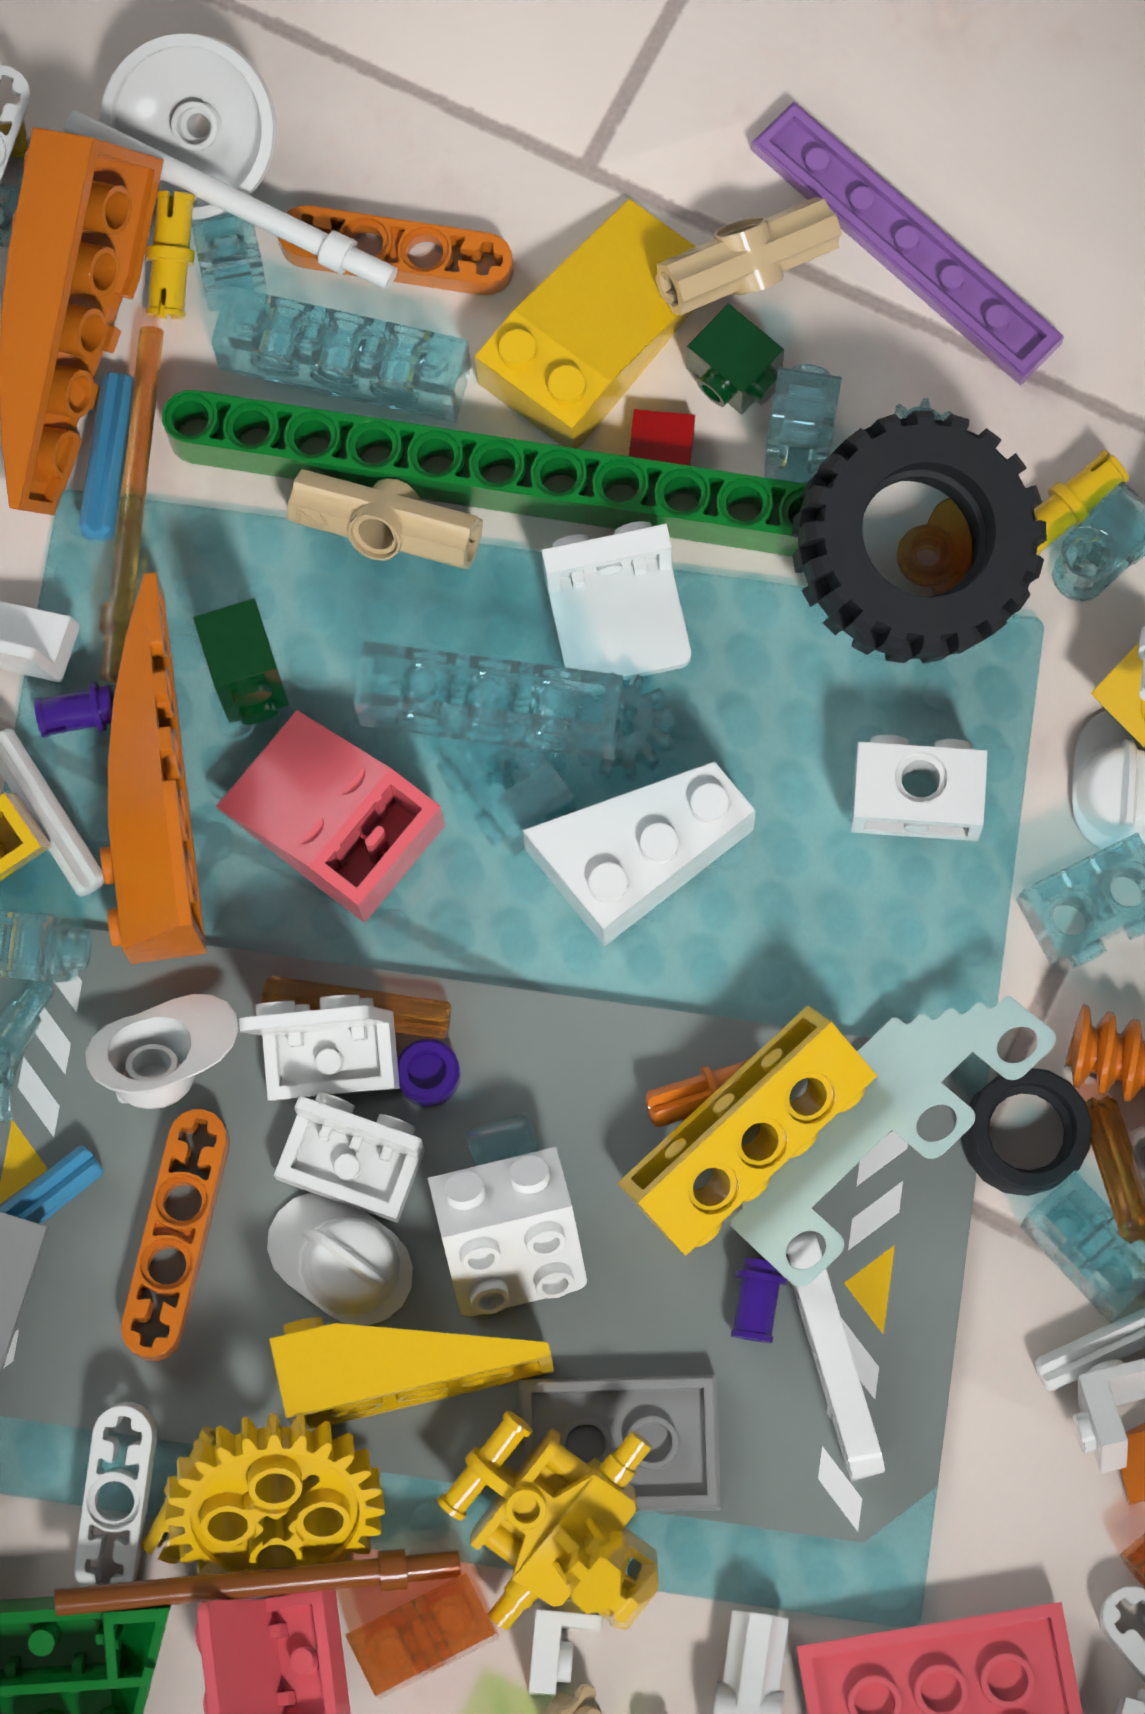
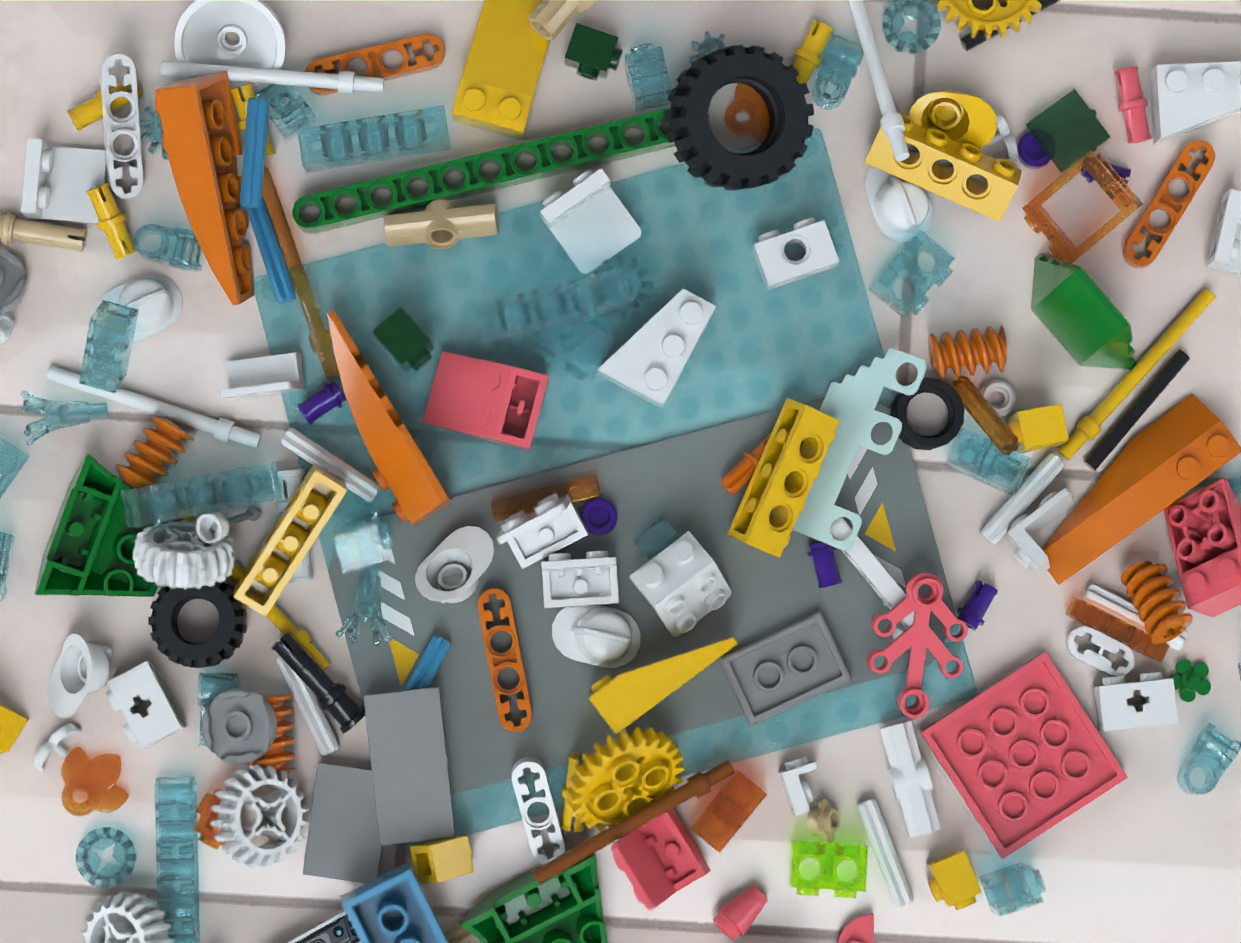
camera: 35 degrees left, 10 degrees up
yellow piece [437,1410,659,1630] -> none
red tile [629,409,695,466] -> none
none -> dark azure axle [240,98,269,208]
none -> coral plant [866,572,968,719]
none -> dark purple pin [957,580,998,630]

